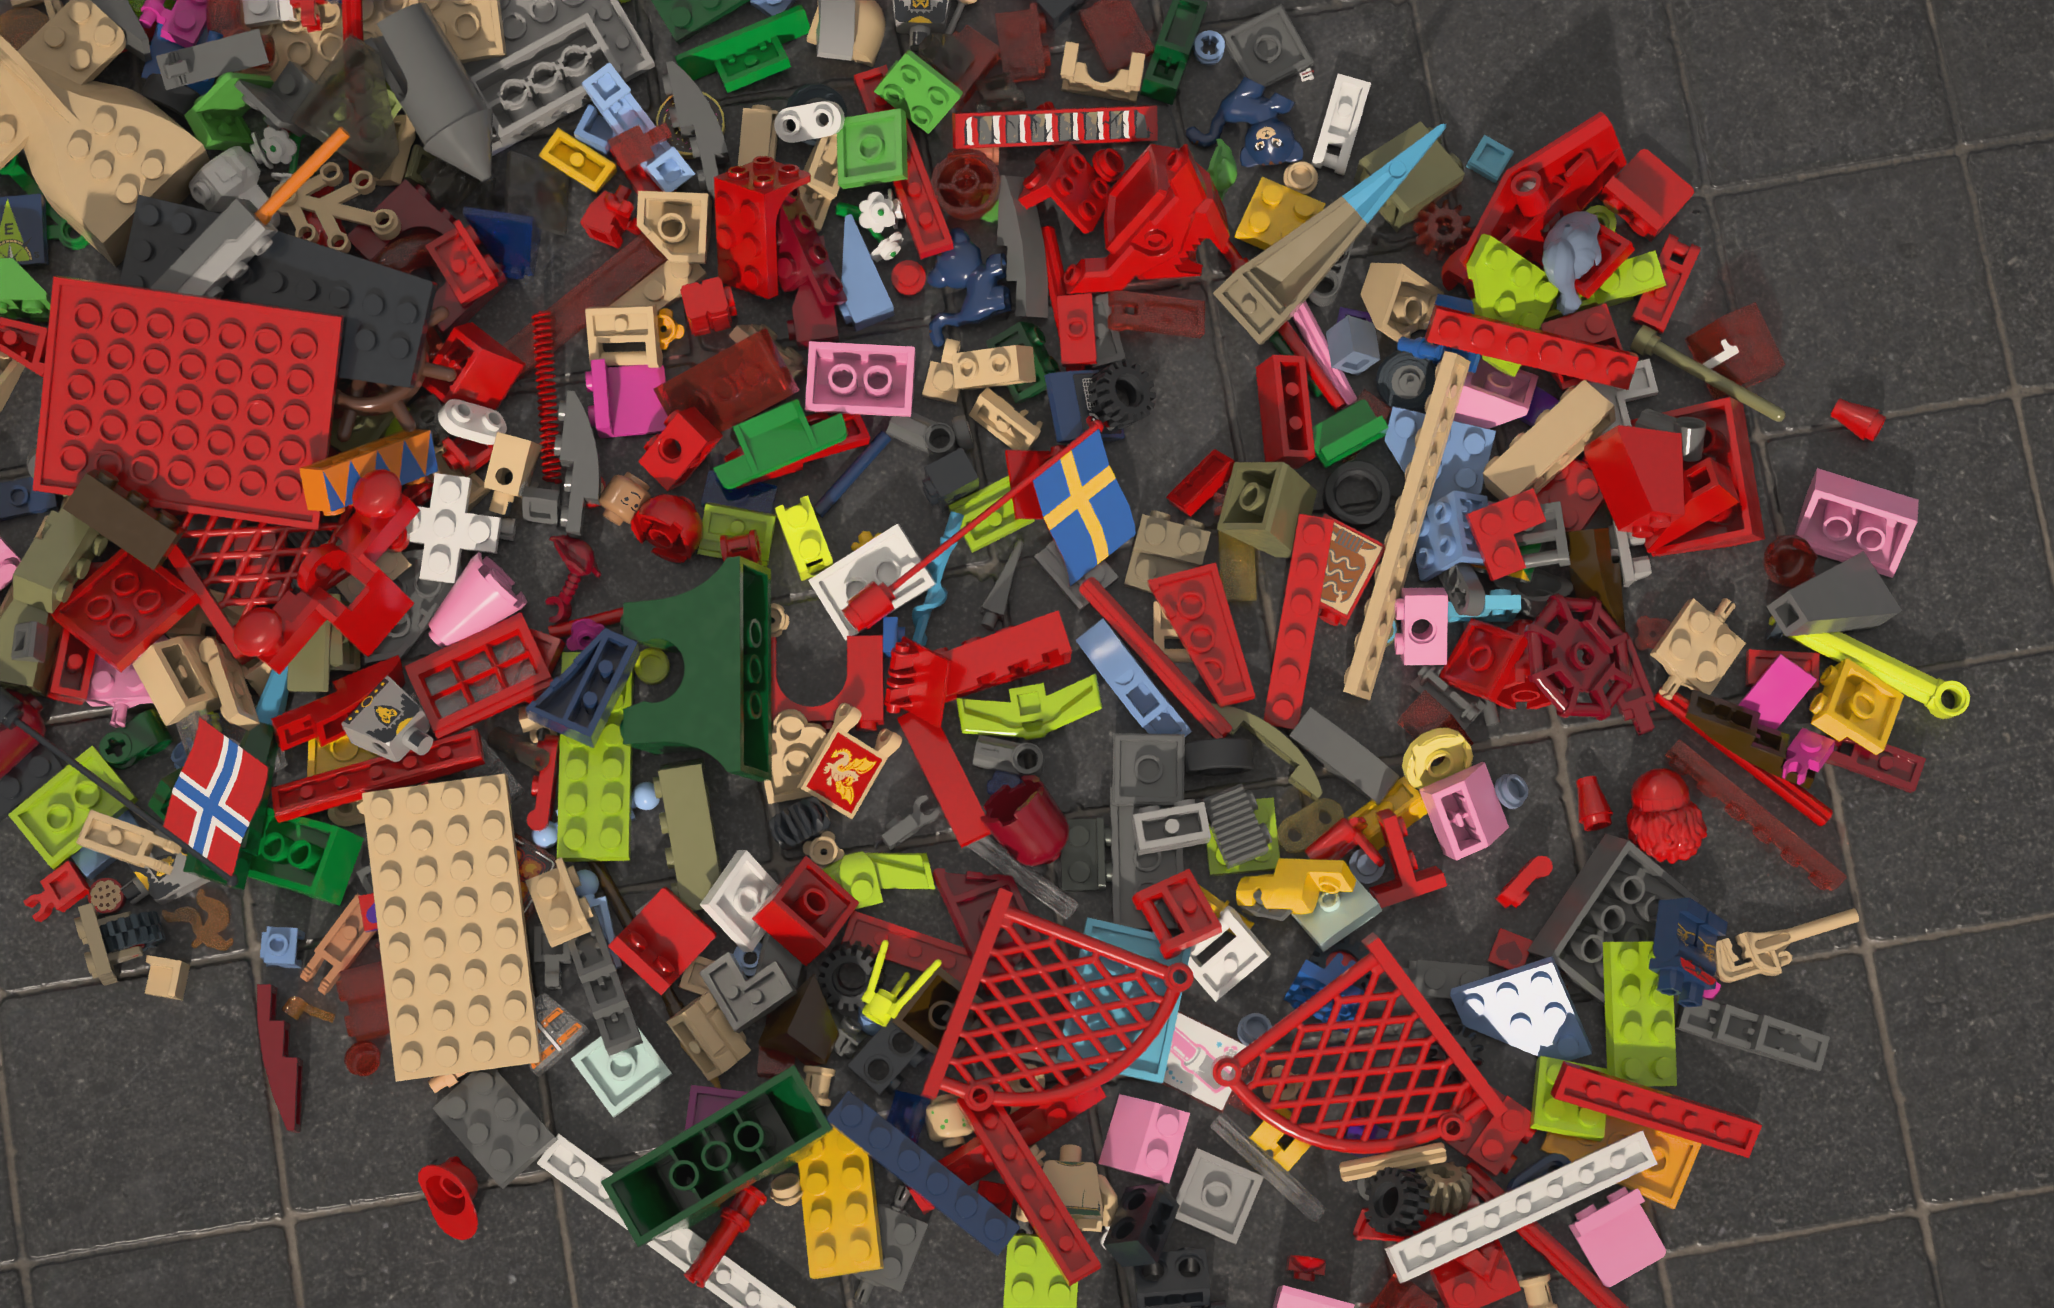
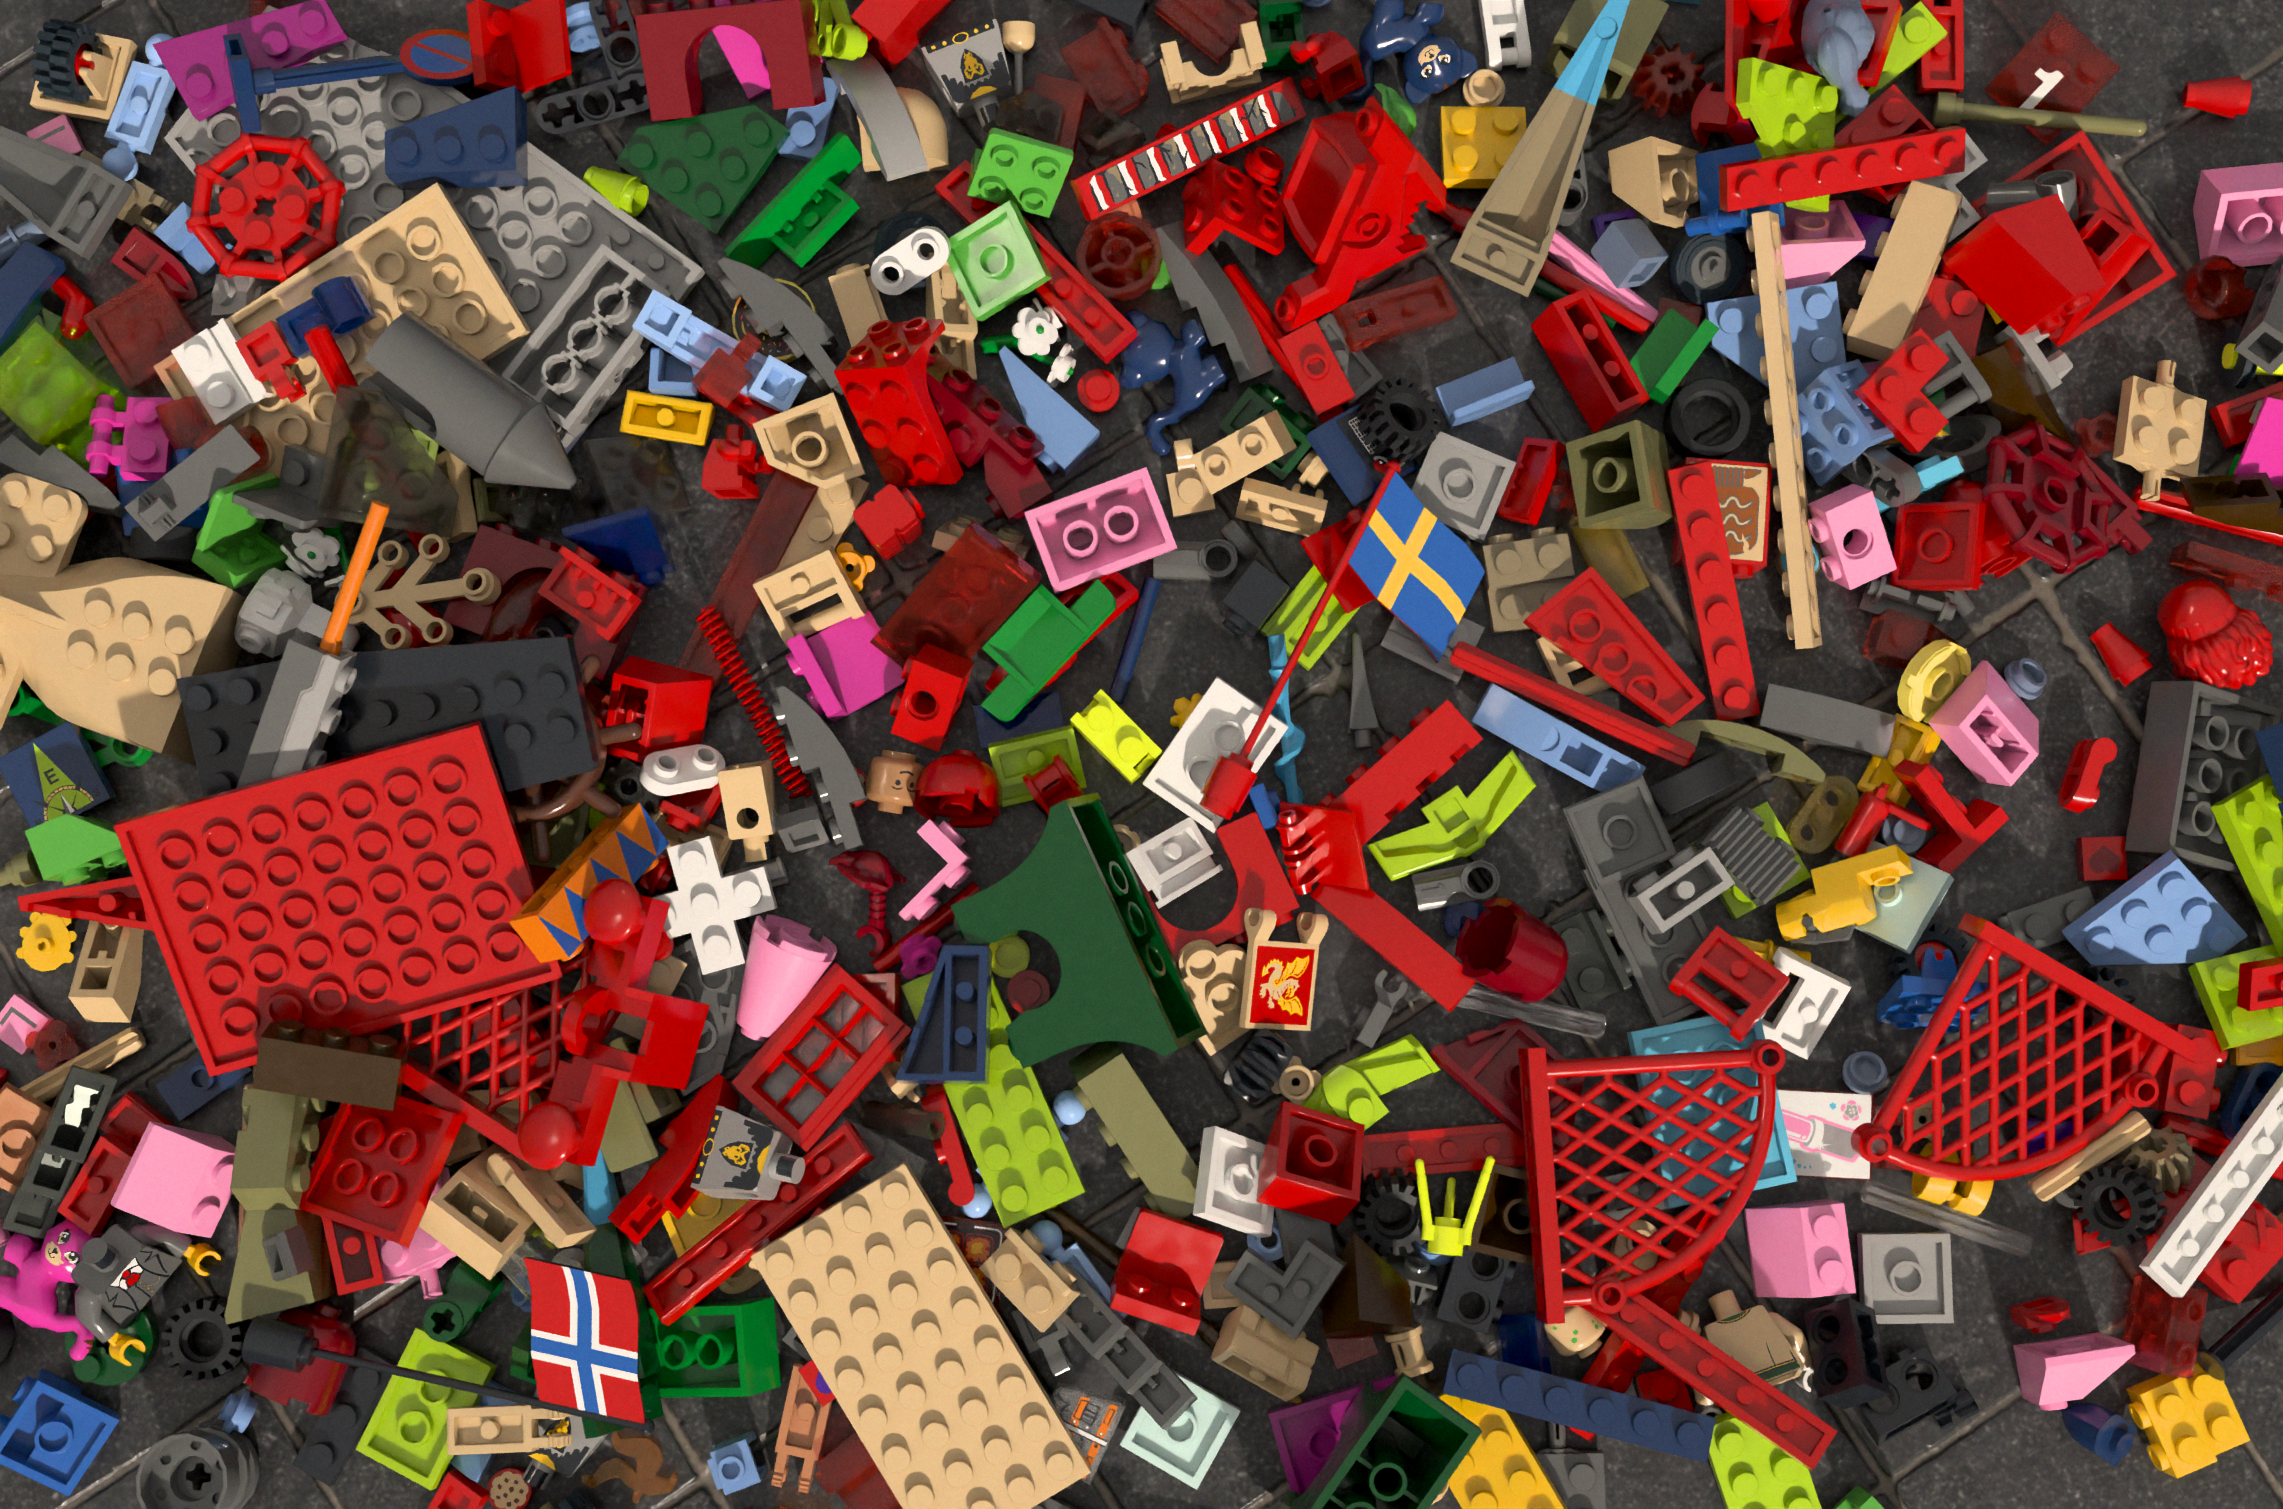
camera: 20 degrees left, 5 degrees up
none -> bright pink bracket [899,819,974,921]
none -> red plate [1007,970,1050,1013]
none -> white plate [1126,817,1223,909]
none -> red piece [1289,30,1366,104]
none -> tan plate [1297,449,1329,488]
none -> light grey plate [1411,431,1516,544]
none -> medium blue panel [1434,356,1535,430]

